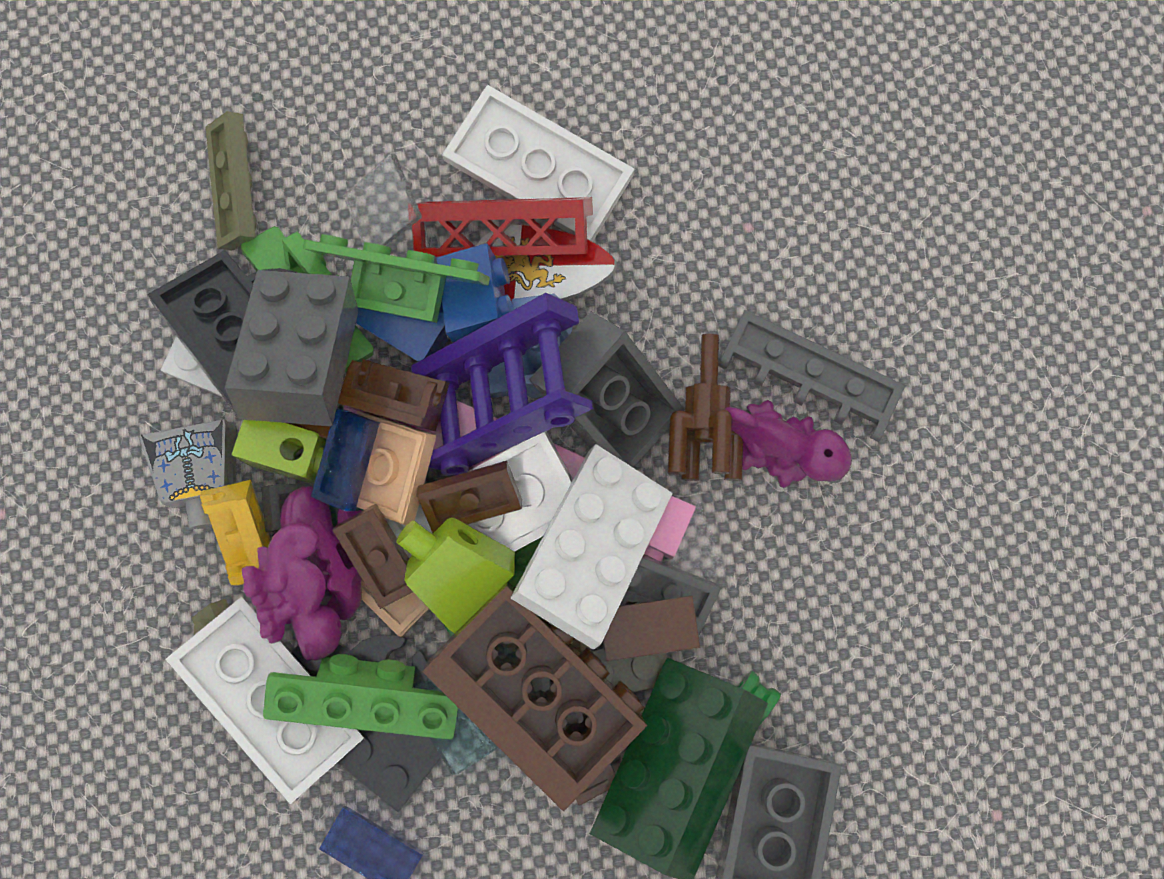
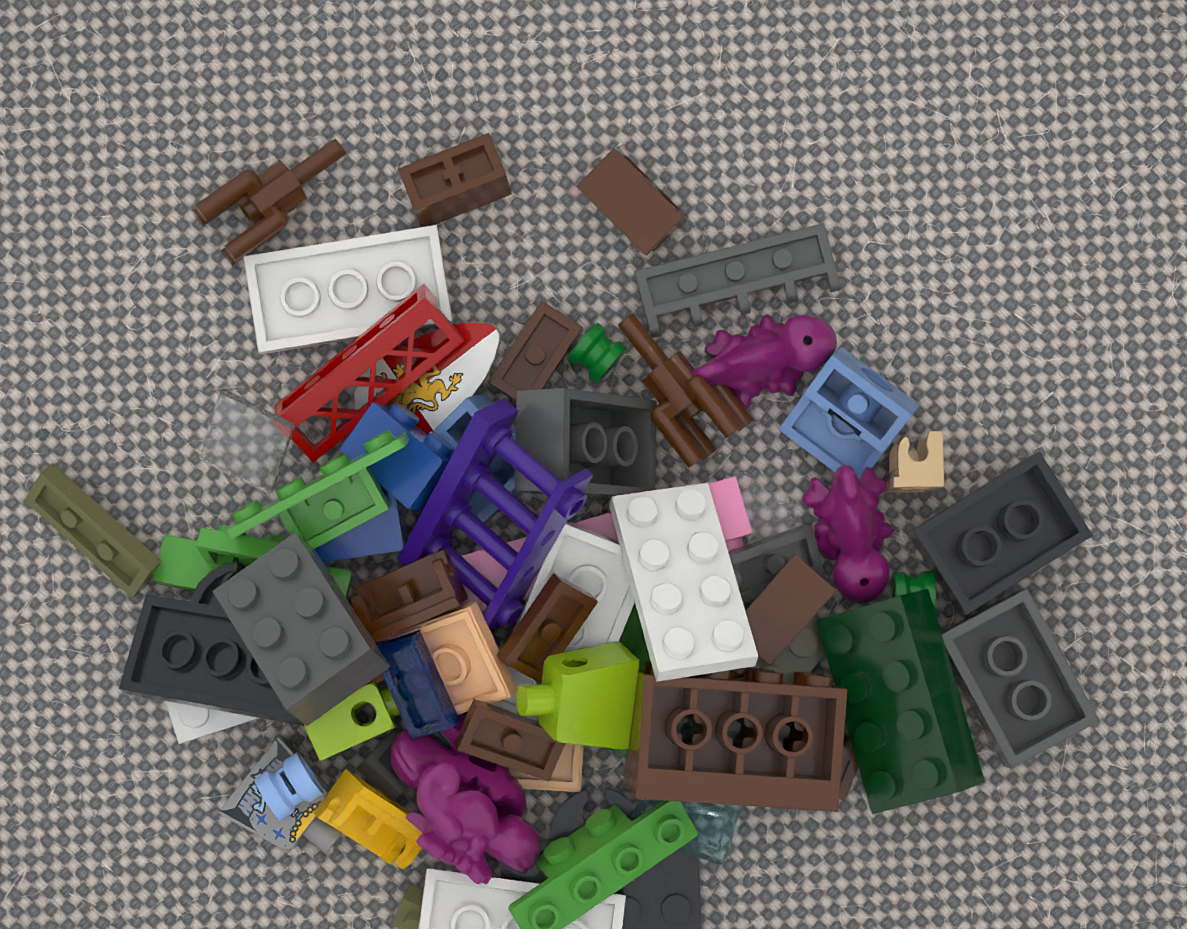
camera: 40 degrees left, 5 degrees up
none -> reddish brown plant [192,139,346,266]
none -> light blue wheel [254,752,324,821]
none -> reddish brown hinge [398,133,512,227]
none -> reddish brown plate [488,300,583,402]
none -> green wheel [567,323,628,385]
none -> reddish brown hinge [576,148,689,256]
none -> medium blue brick [778,346,920,479]
none -> magenta animal [802,465,894,603]
none -> tan hinge [884,431,944,493]
none -> black brick [907,451,1093,616]

